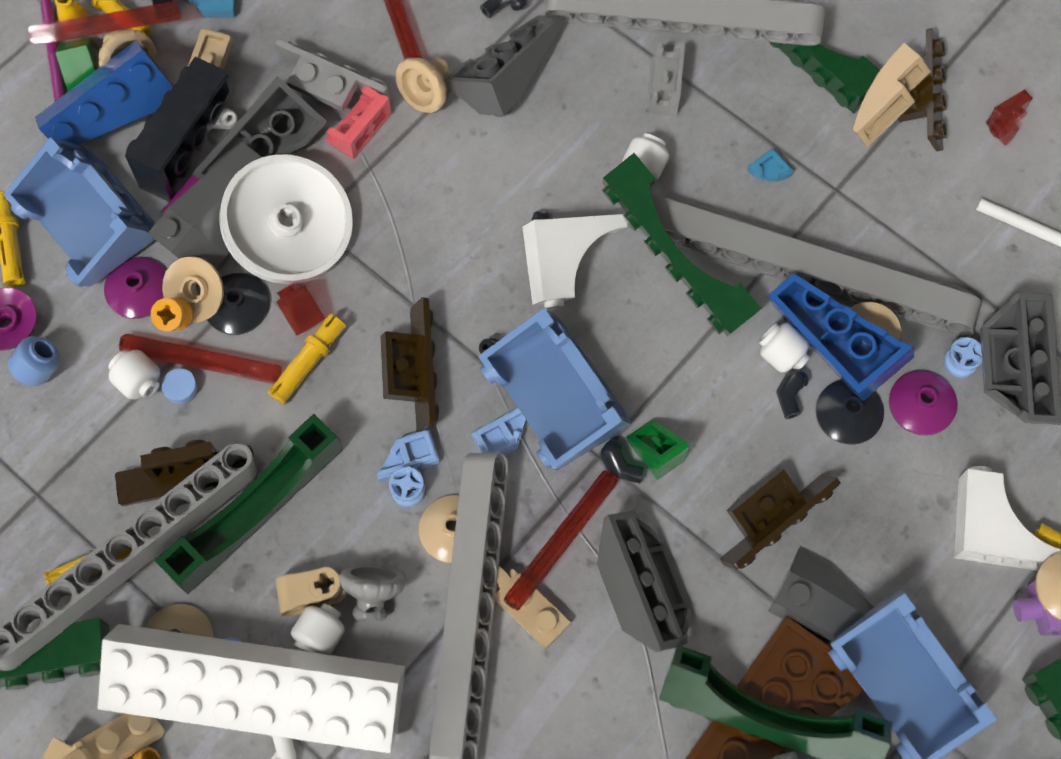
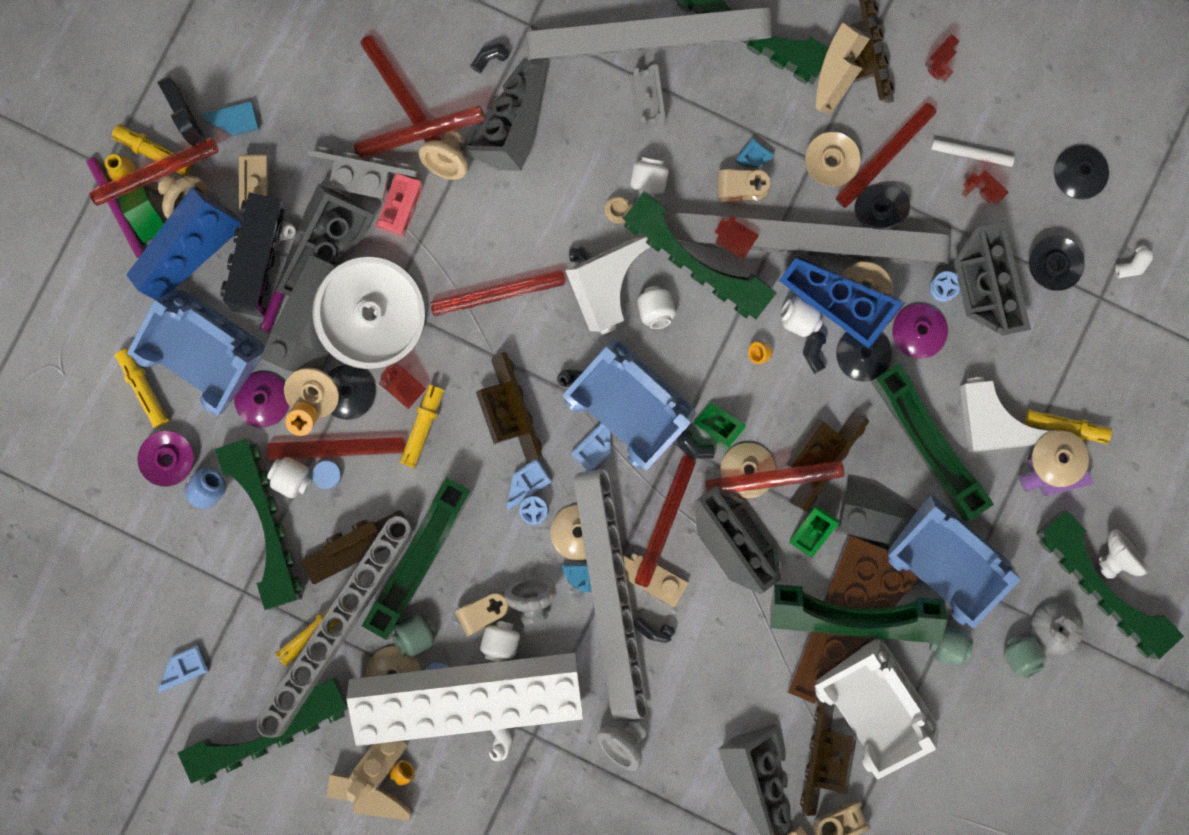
camera: 15 degrees left, 15 degrees up
none -> dark green arch [215,439,303,610]
none -> clear red axle [354,105,485,158]
none -> sand green head [392,615,436,657]
none -> clear red axle [430,270,565,316]
none -> dark azure tile [562,564,591,592]
none -> tan plate [605,196,631,224]
none -> black arm [634,616,676,643]
none -> white head [637,286,676,329]
none -> clear red axle [705,461,845,493]
none -> clear red bracket [714,215,759,261]
none -> tan piece [717,169,771,202]
none -> tan dish [720,443,776,498]
none -> light orange hinge [748,341,773,364]
none -> green slope [789,505,840,558]
none -> tan dish [805,132,860,187]
none -> clear red axle [836,102,937,208]
none -> black dish [854,185,910,230]
none -> dark green arch [871,363,994,521]
none -> clear red bracket [962,170,1009,205]

